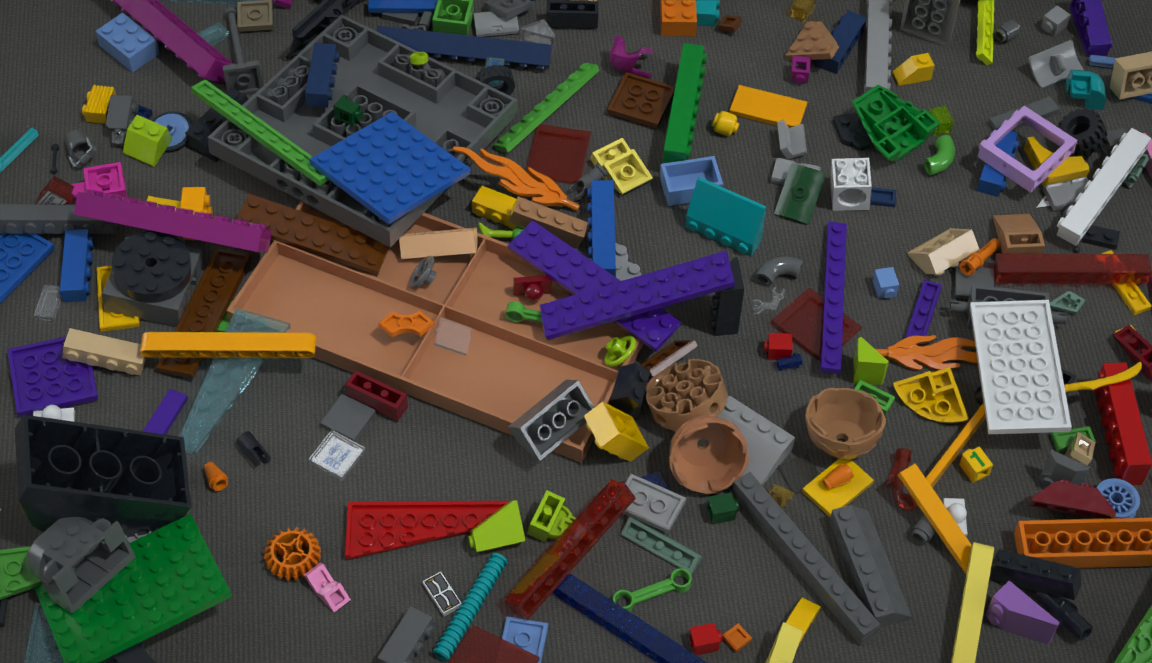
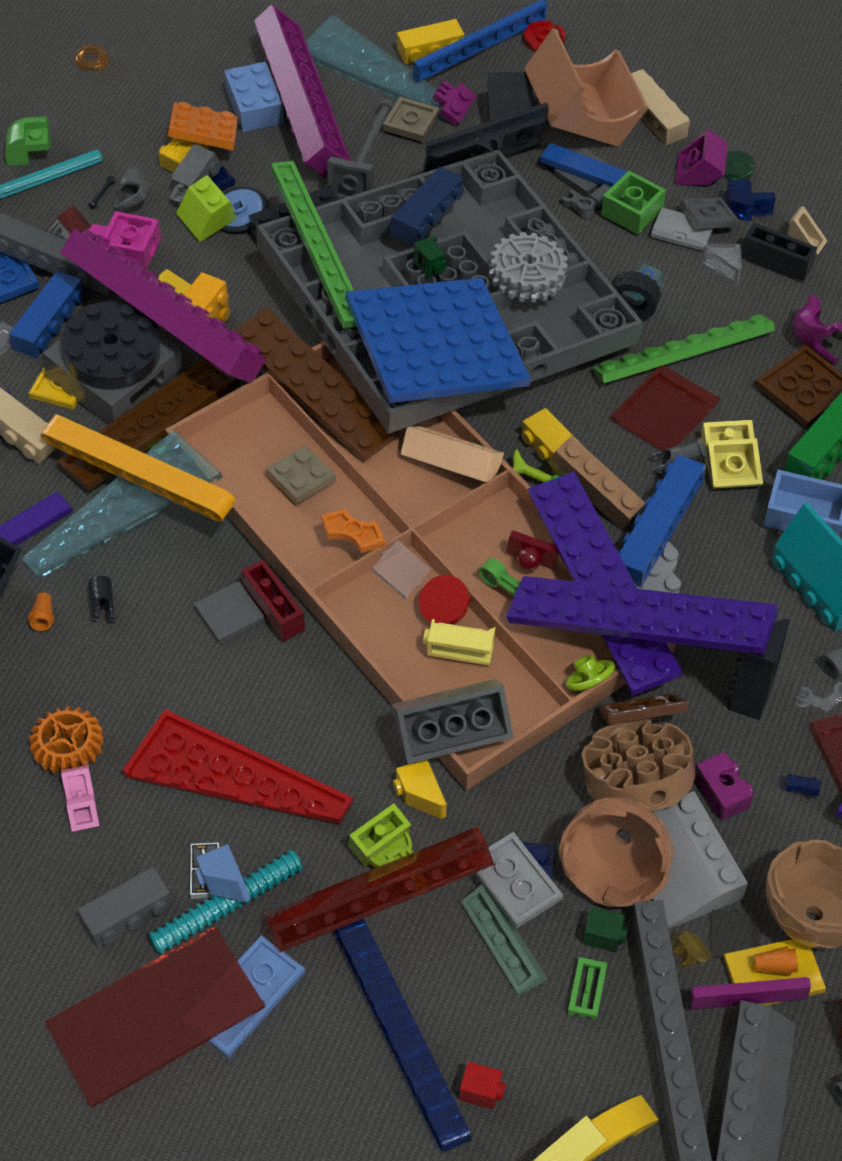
camera: 30 degrees right, 0 degrees up
clear light blue tile [198,22,229,45] -> none
clear tile [309,430,365,481] -> none
dark blue brick [377,26,552,69] -> none
dark grey piece [409,256,436,289] -> none
lime tile [410,52,428,66] -> none
orange piece [452,147,580,212] -> none
lime slope [468,500,526,552] -> none
yellow brick [584,402,649,462] -> none
black slope [611,362,650,420] -> none
bright green piece [613,568,692,615] -> none
orange tile [722,623,752,653] -> none
red brick [764,333,793,361] -> none
none -> orange plate [168,102,238,150]
none -> medium blue slope [195,844,251,902]
none -> dark tan plate [266,445,336,504]
none -> yellow slope [393,759,446,819]
none -> red tile [419,575,471,625]
none -> light yellow window [423,619,496,666]
none -> light grey piece [489,232,568,302]
none -> bright green tile [568,957,607,1021]
none -> magenta tile [689,977,811,1010]
none -> magenta brick [695,752,754,821]

